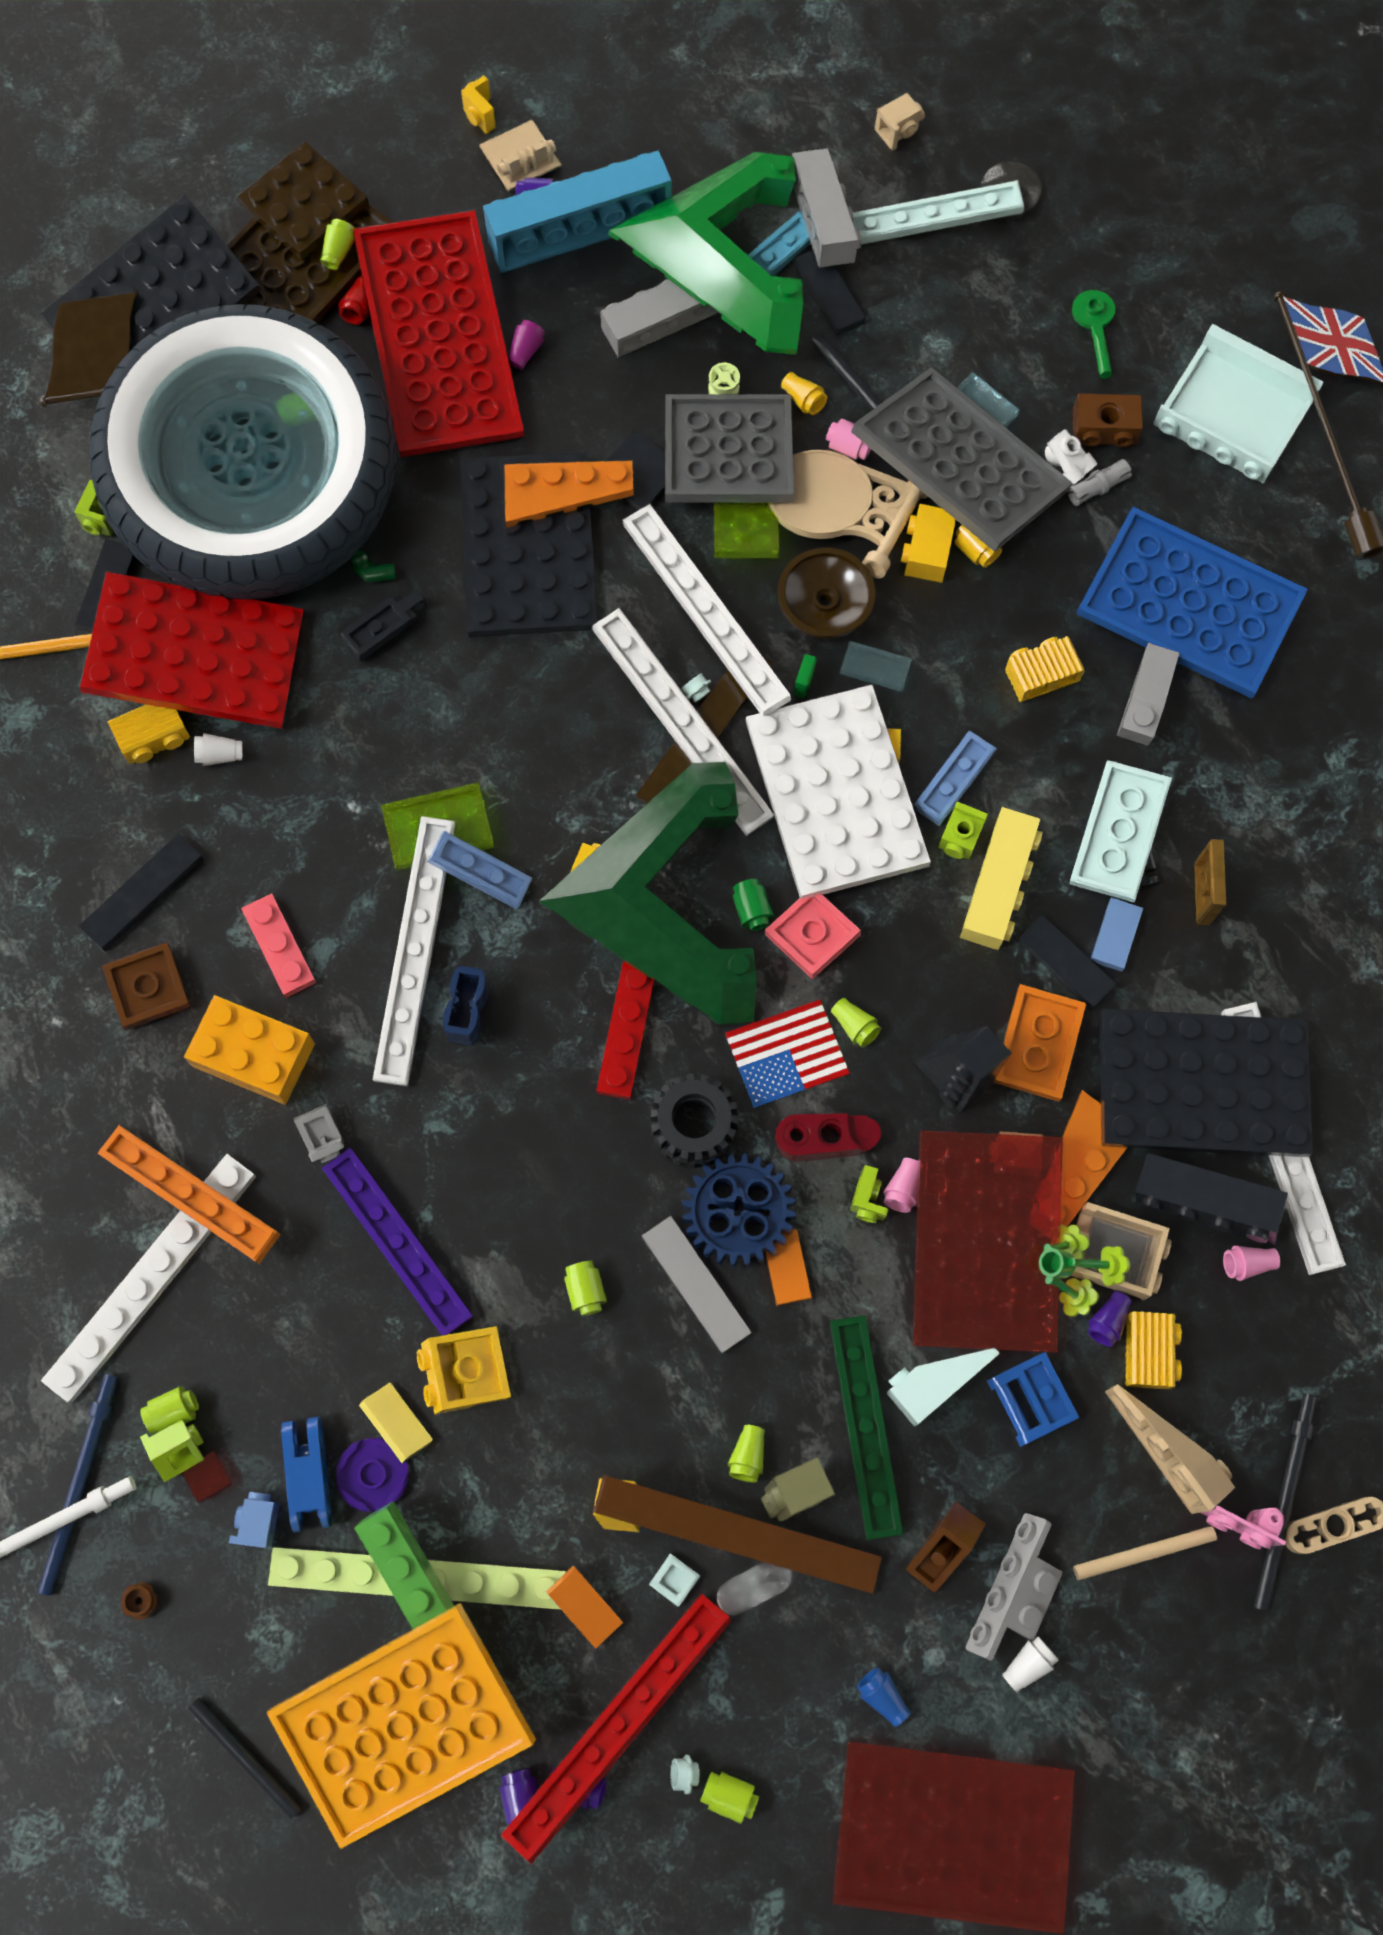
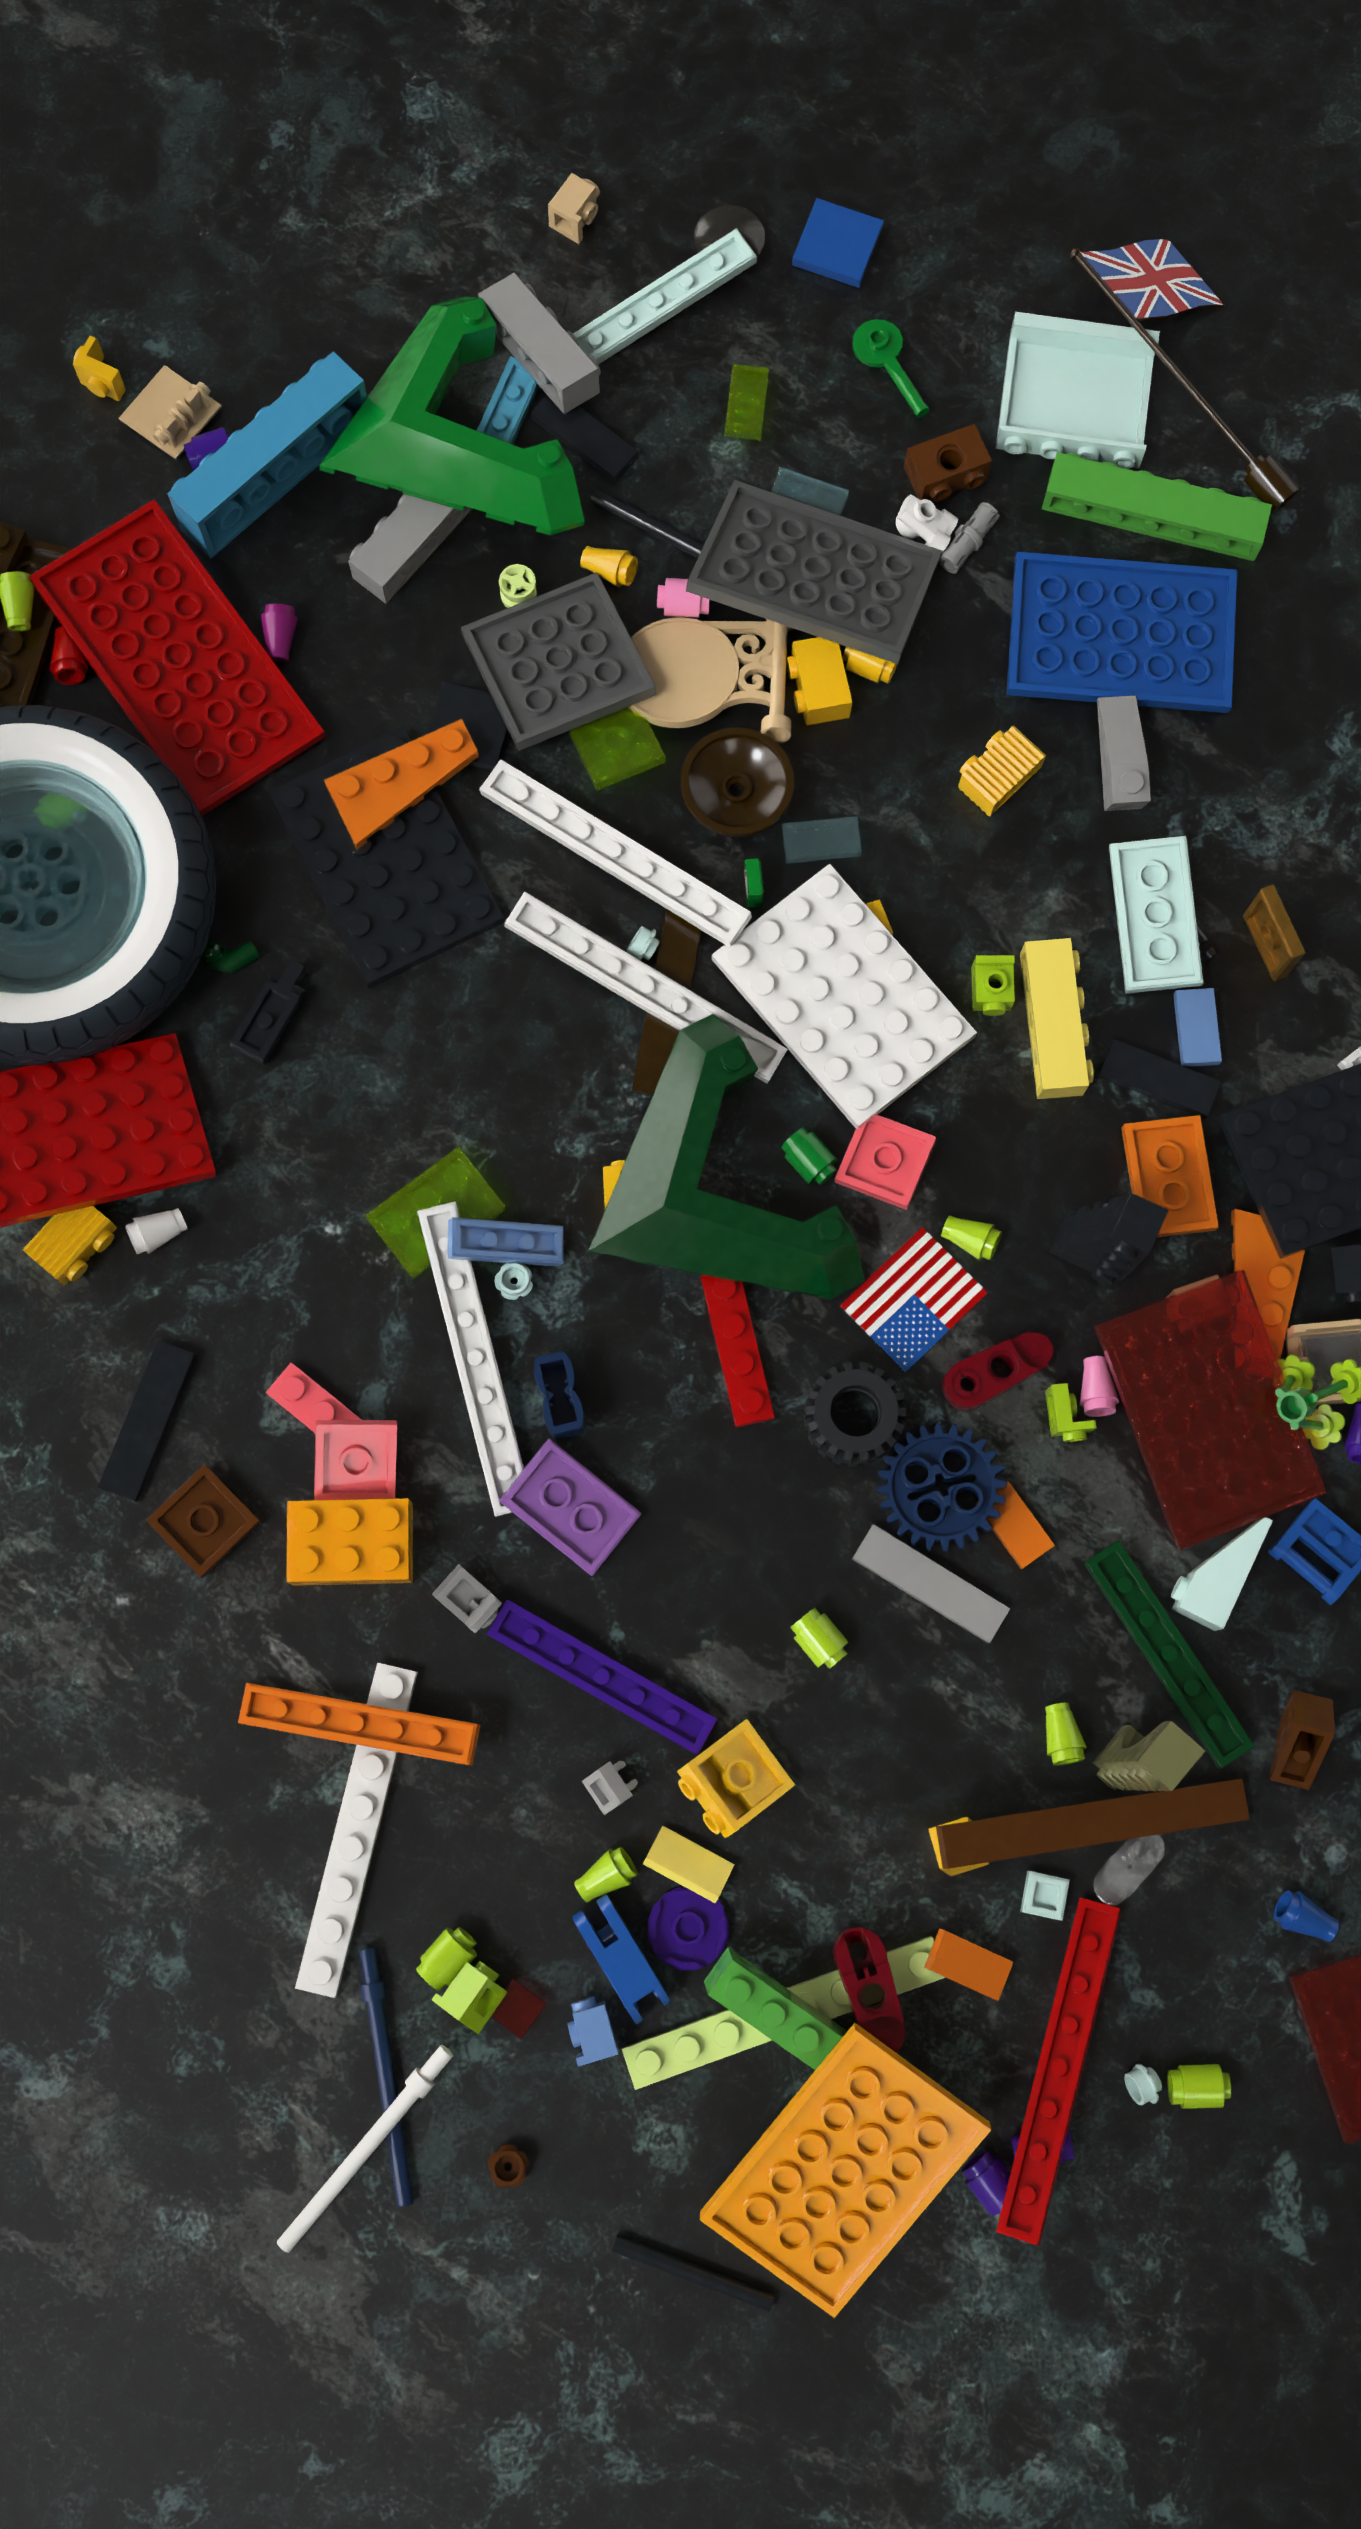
camera: 25 degrees left, 5 degrees up
medium blue tile [913,730,997,827] -> none
none -> coral plate [314,1420,397,1500]
none -> light aqua plate [494,1263,533,1300]
none -> medium lavender tile [498,1438,642,1576]
none -> lime cone [574,1847,638,1903]
none -> light grey tile [582,1761,638,1815]
none -> clear neon green plate [725,364,769,440]
none -> blue tile [792,198,884,288]
none -> dark red piece [833,1926,907,2053]
none -> bright green brick [1042,452,1272,561]

